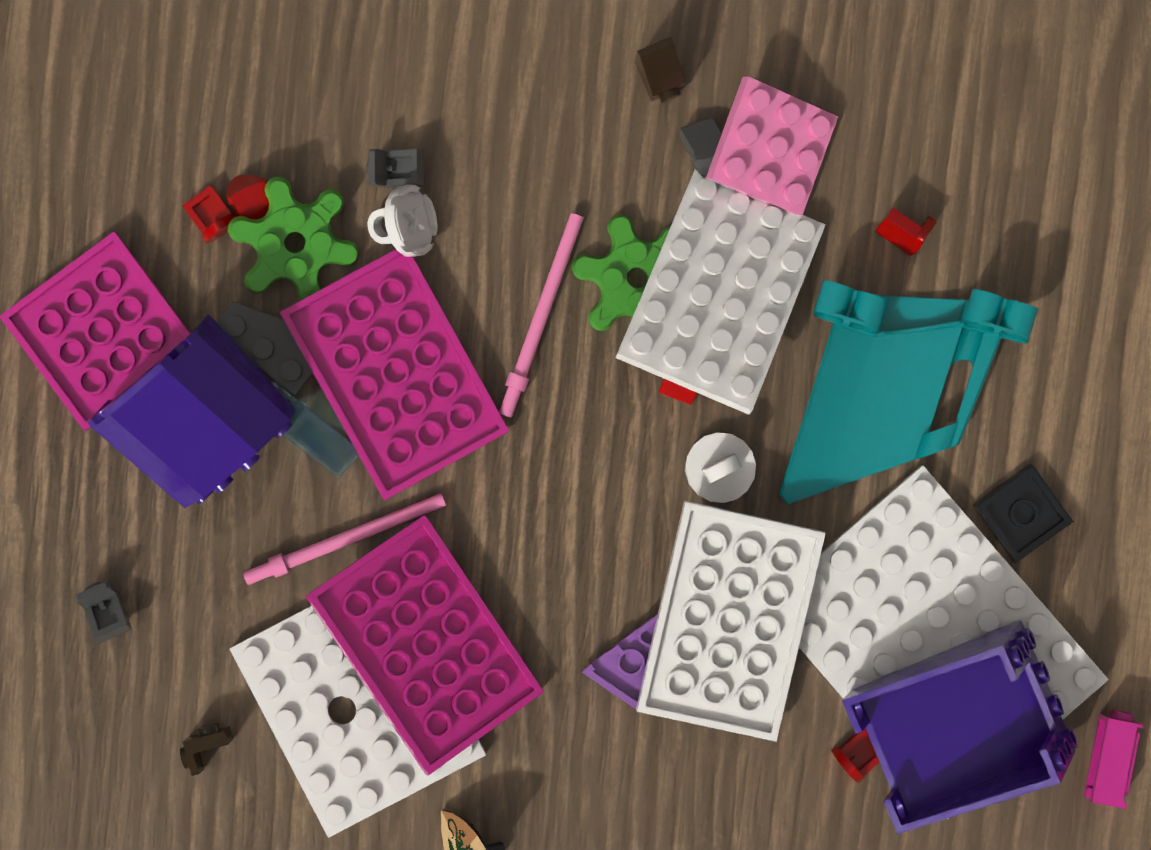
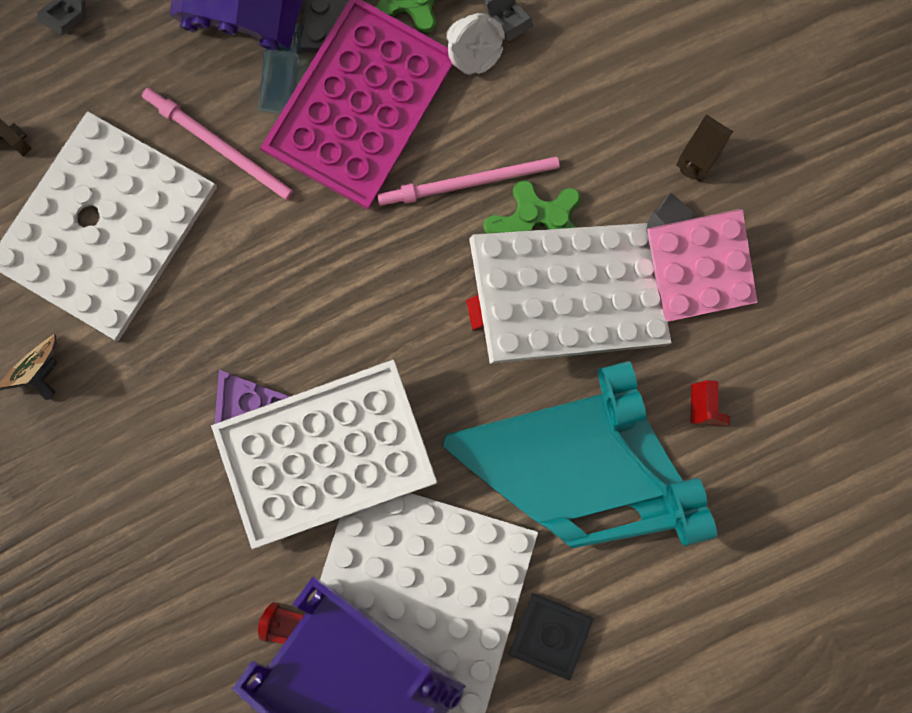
camera: 65 degrees right, 10 degrees down
dark pink plate [305,515,544,775] -> none
white tile [685,432,756,503] -> none

